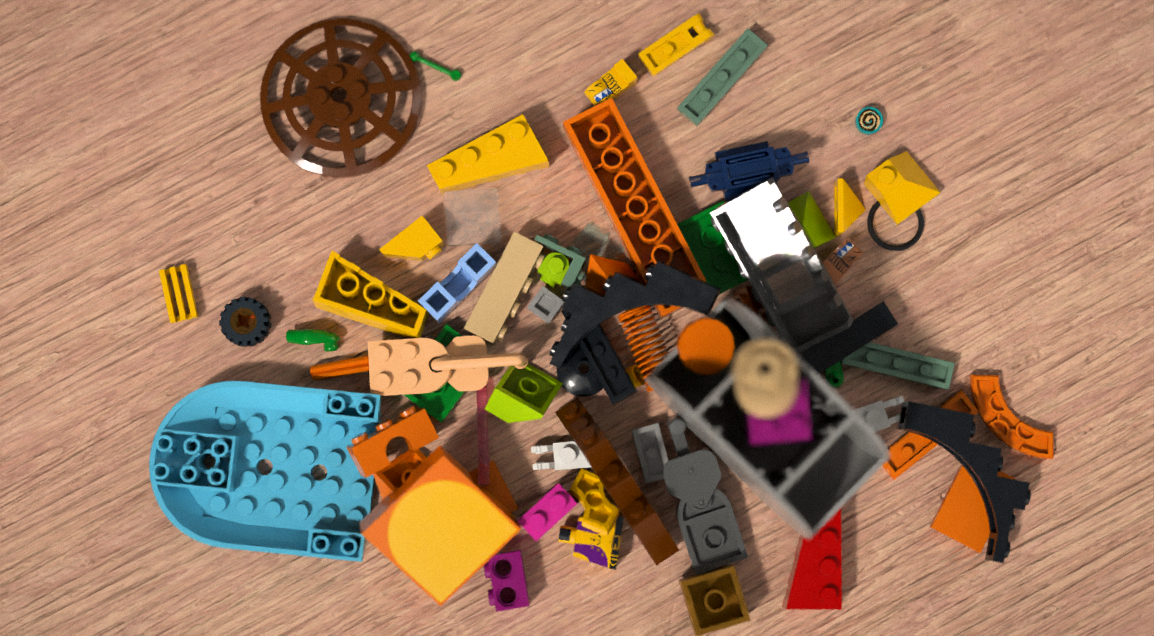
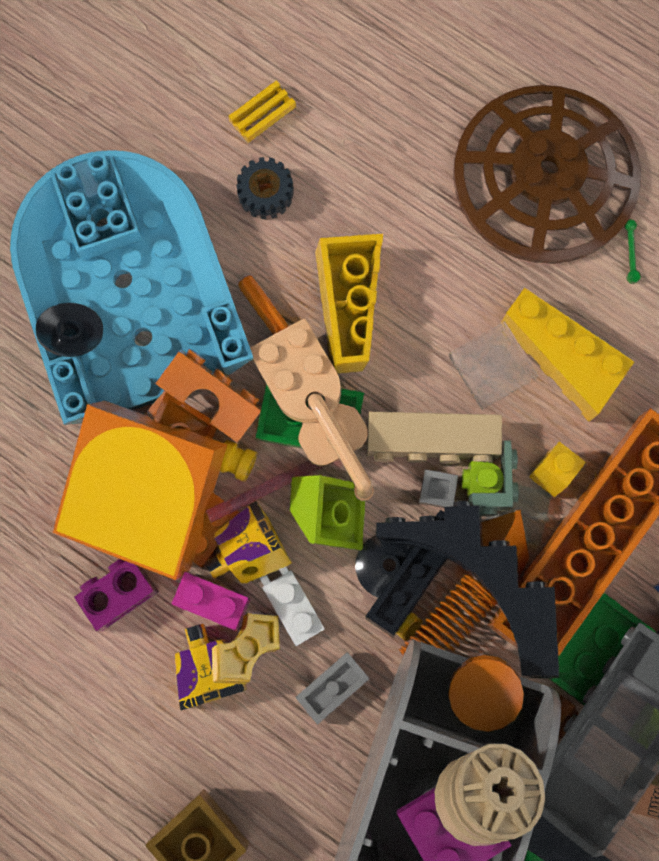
camera: 65 degrees right, 5 degrees down
green arm [286,329,340,352] -> none
yellow slope [379,216,445,261] -> none
light blue arch [418,243,497,323] -> none
reddish brown arch [555,397,679,566] -> none
dark grey plate [663,415,748,575] -> none
none -> black dish [36,303,103,357]
none -> torso [205,501,292,583]
none -> yellow wheel [220,439,258,482]
none -> yellow brick [529,441,586,498]

